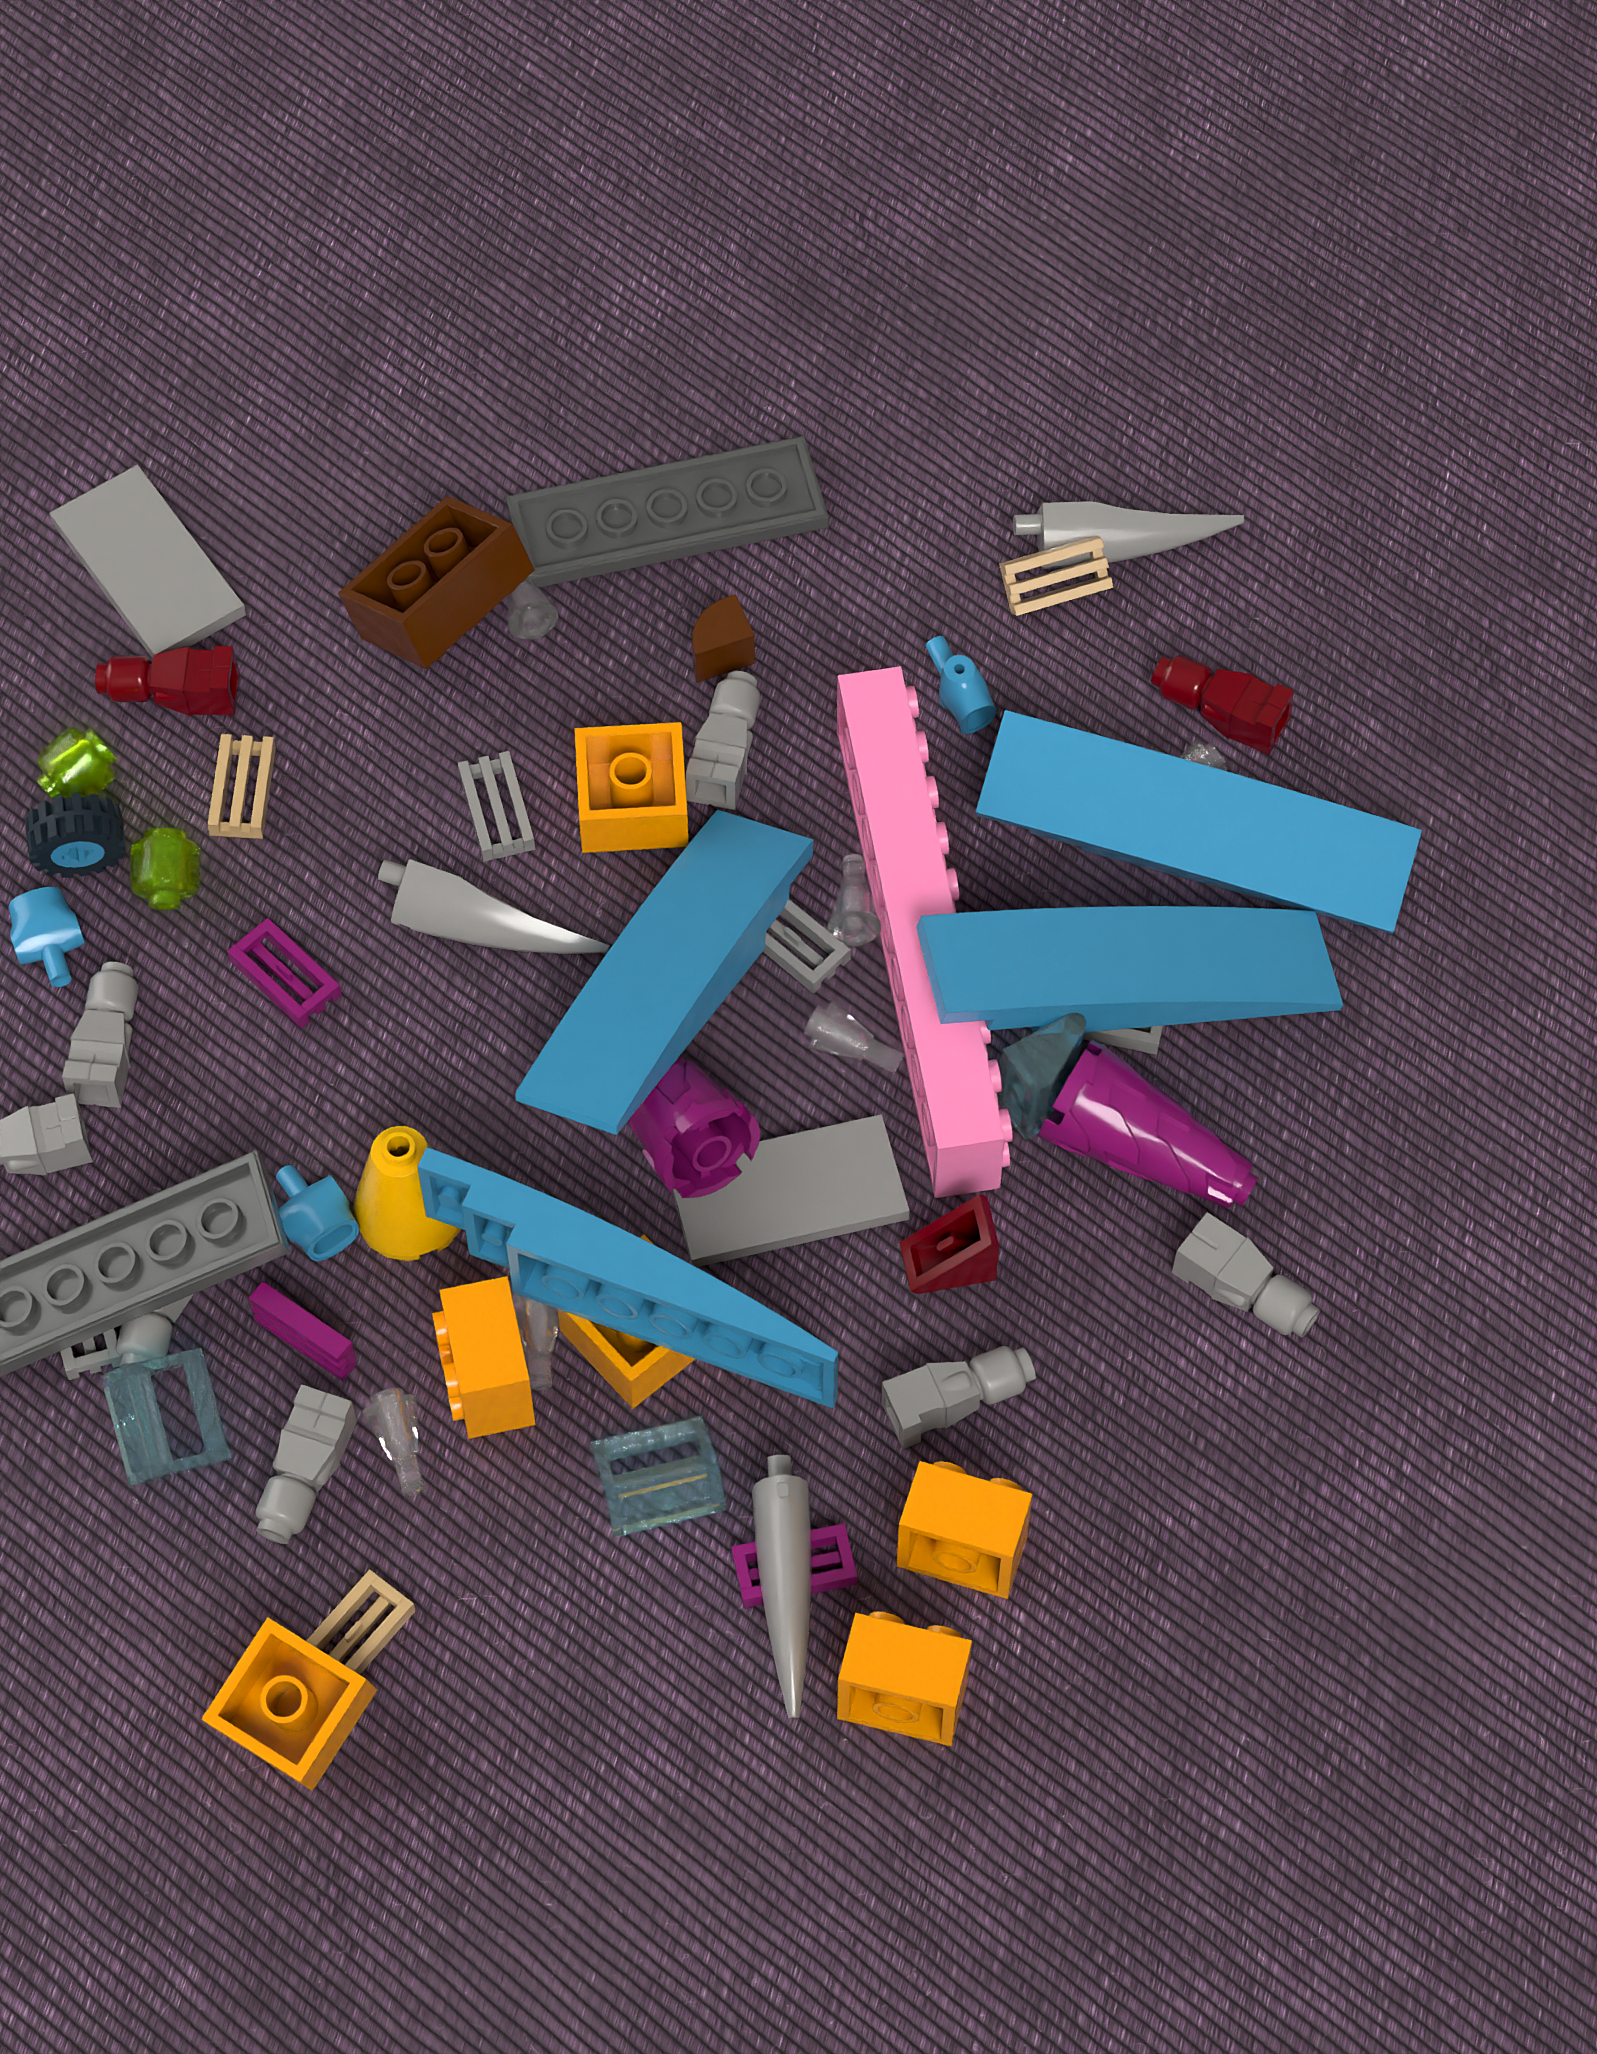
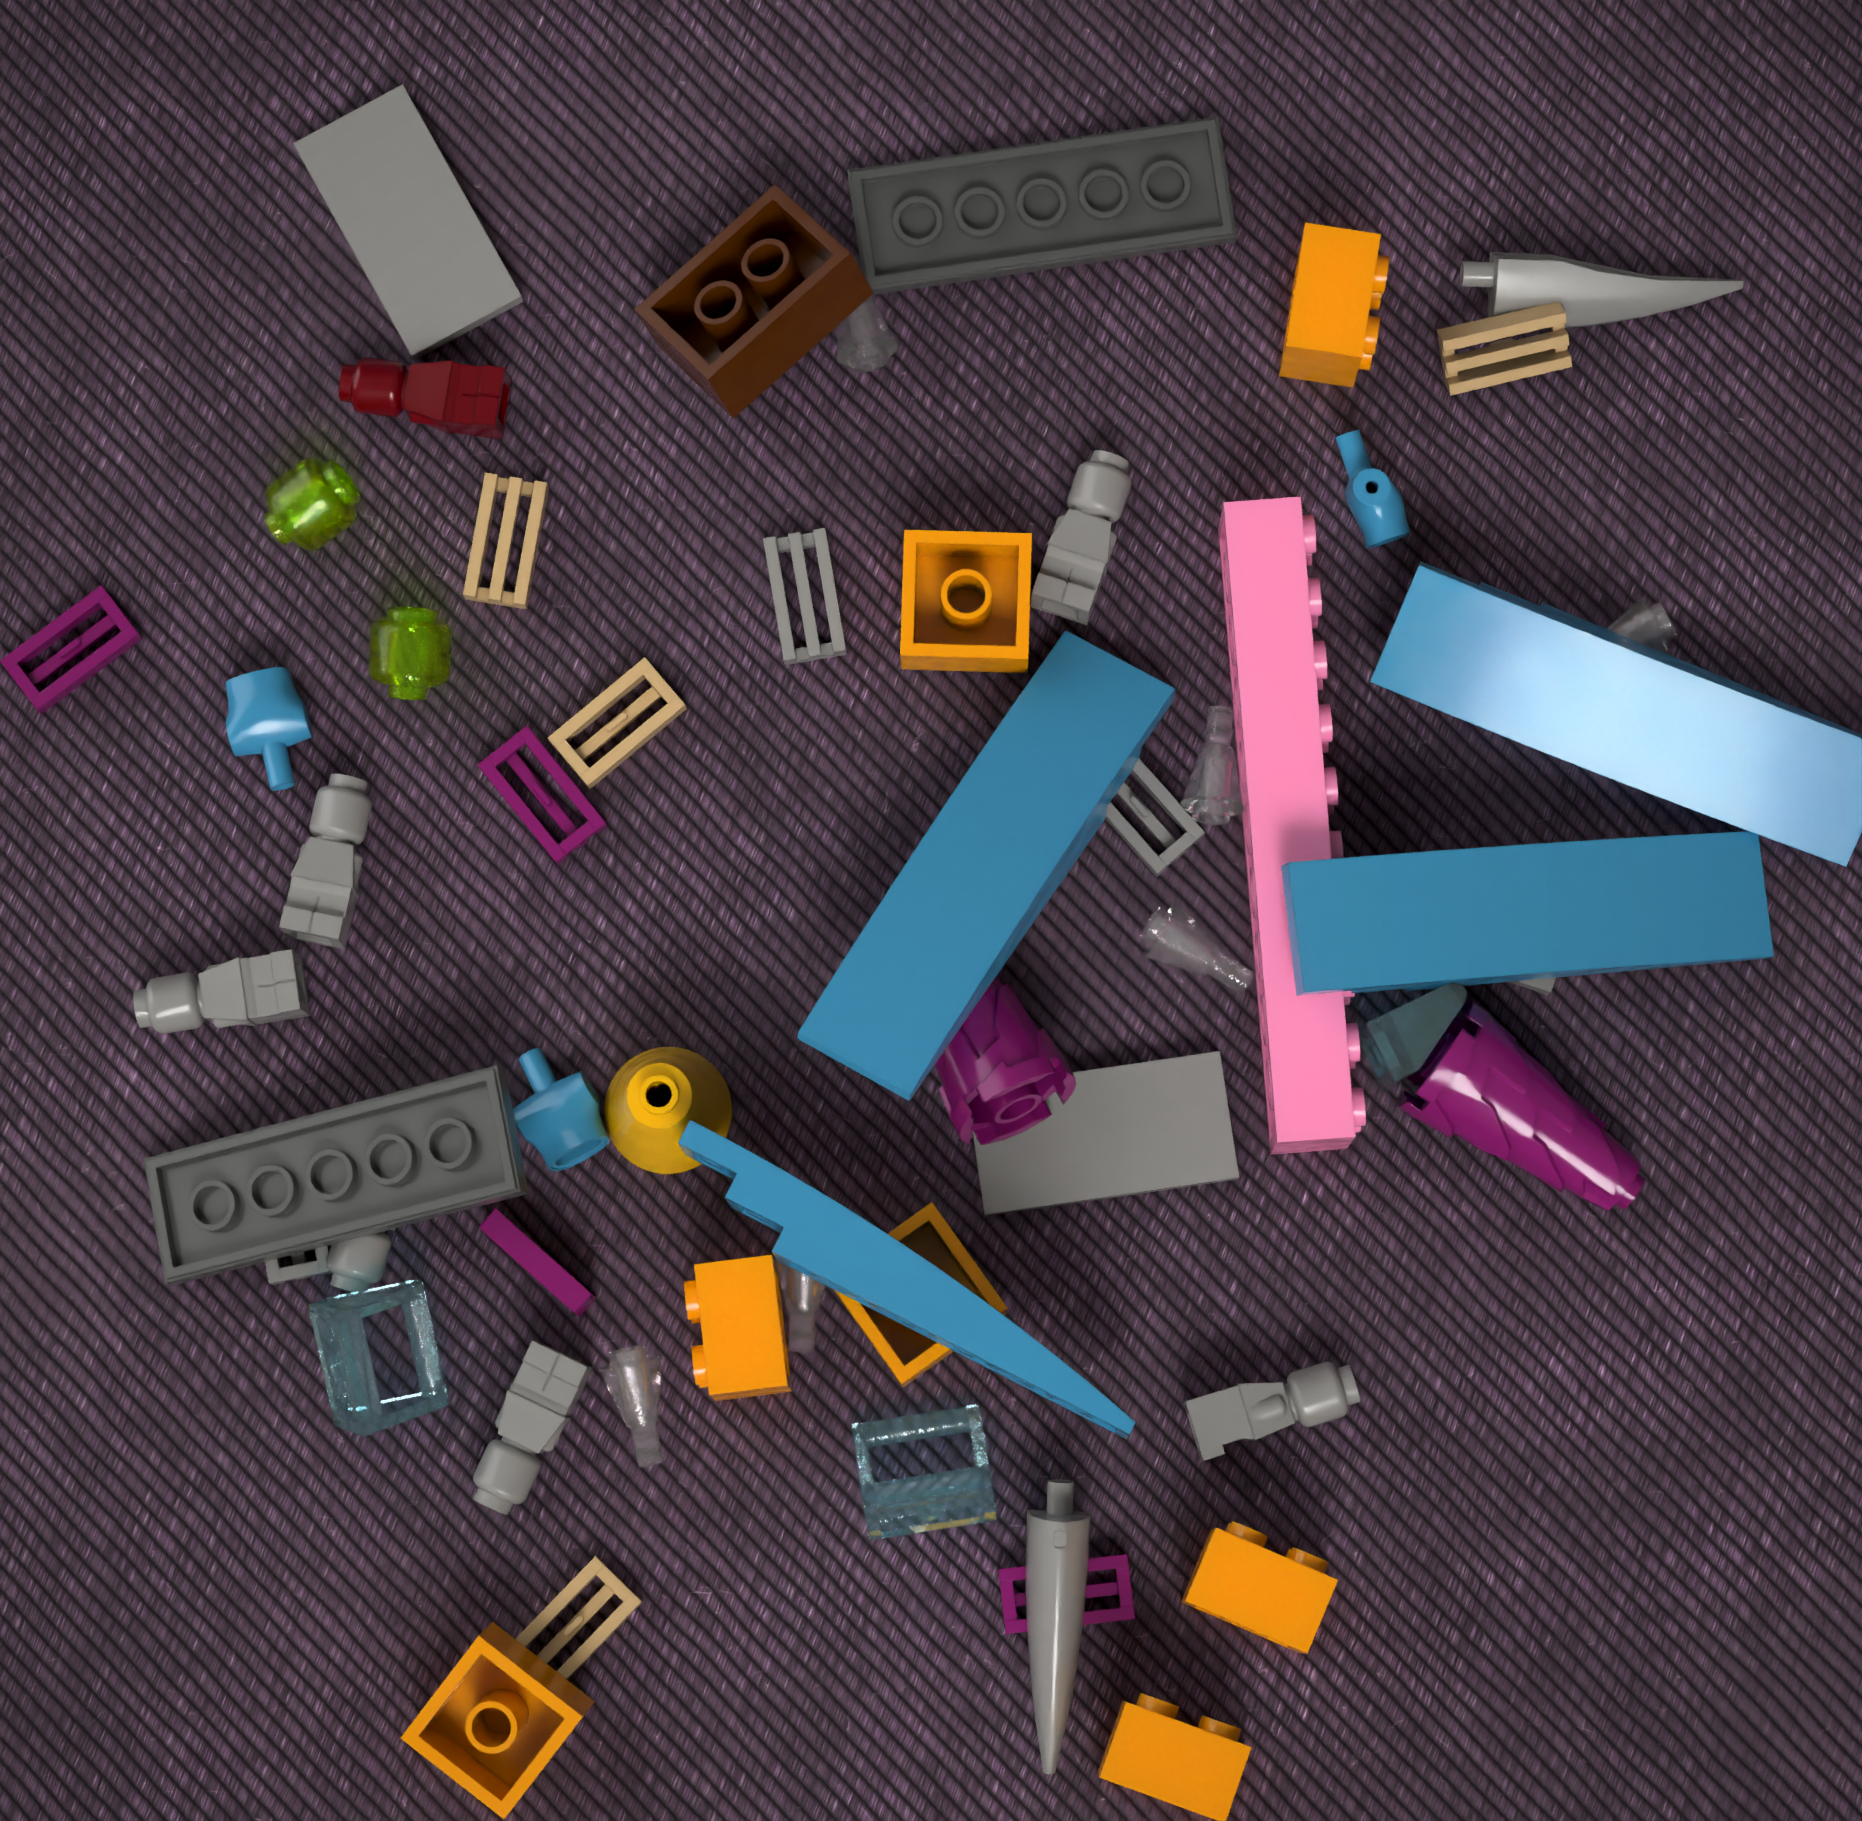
camera: 10 degrees right, 20 degrees up
black wheel [25,793,126,878] -> none
light grey piece [378,859,610,954] -> none
reddish brown brick [692,594,755,683] -> none
dark red slope [899,1194,999,1294] -> none
dark red piece [1151,655,1294,755] -> none
light grey piece [1172,1212,1321,1338] -> none
none -> tan tile [548,657,687,790]
none -> light orange brick [1279,222,1390,388]

